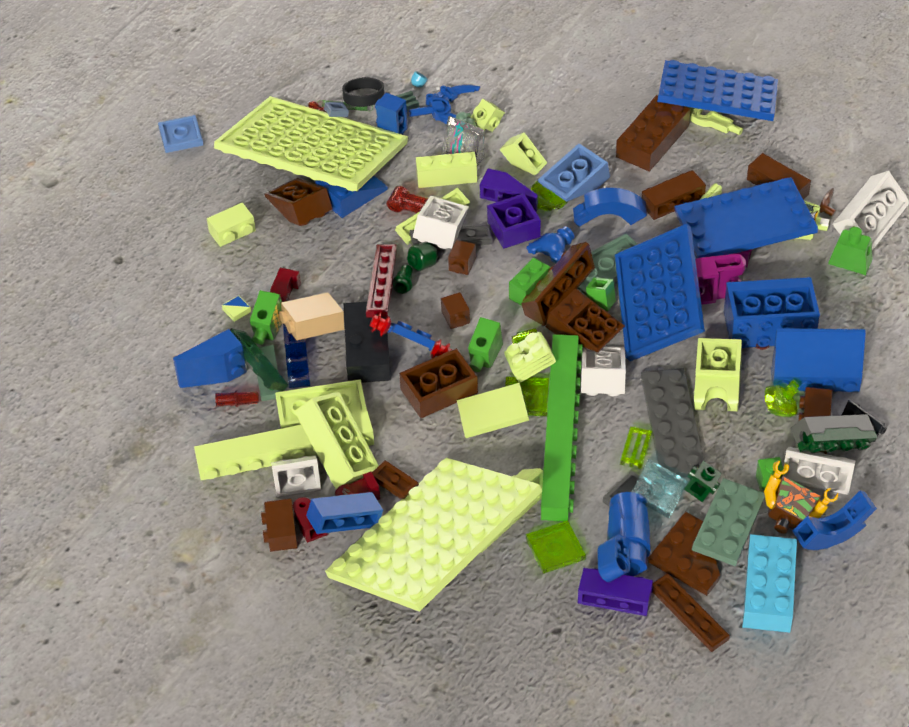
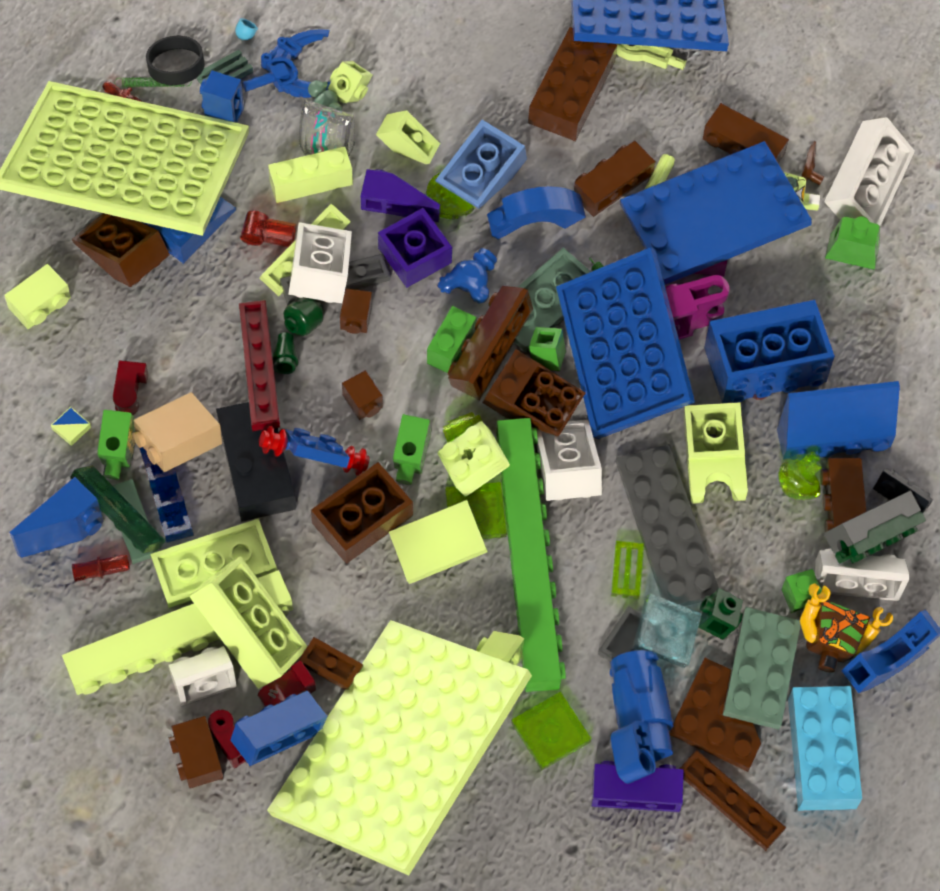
camera: 15 degrees left, 15 degrees up
sand blue tile [324,102,349,117] -> none

